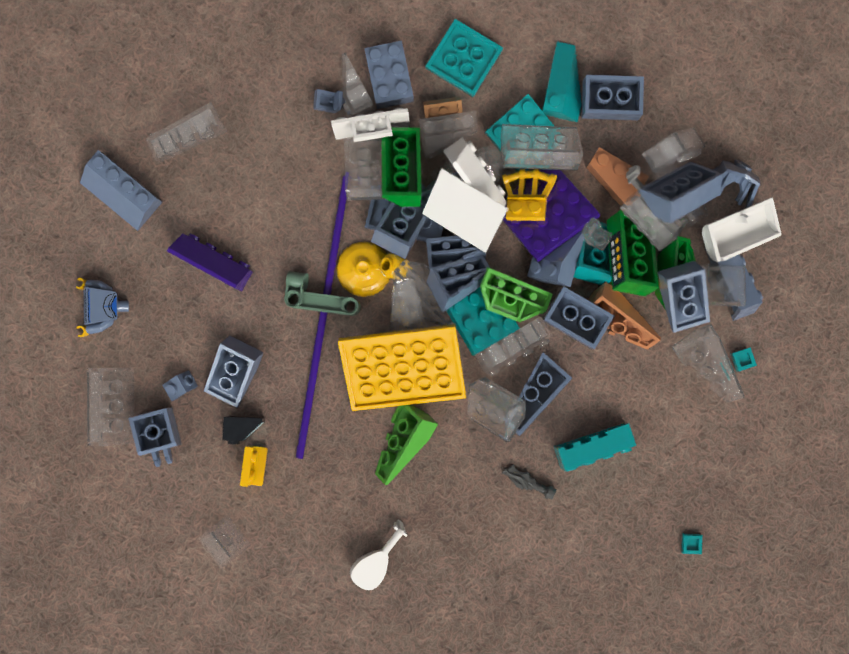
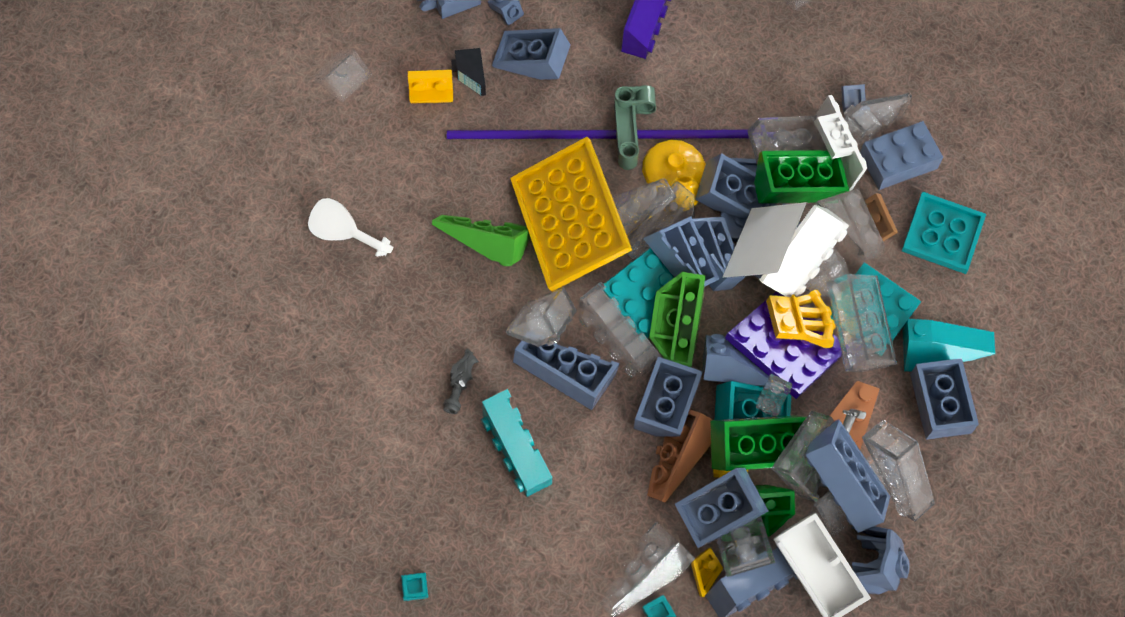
camera: 75 degrees right, 20 degrees down
none -> yellow piece [691,548,723,597]

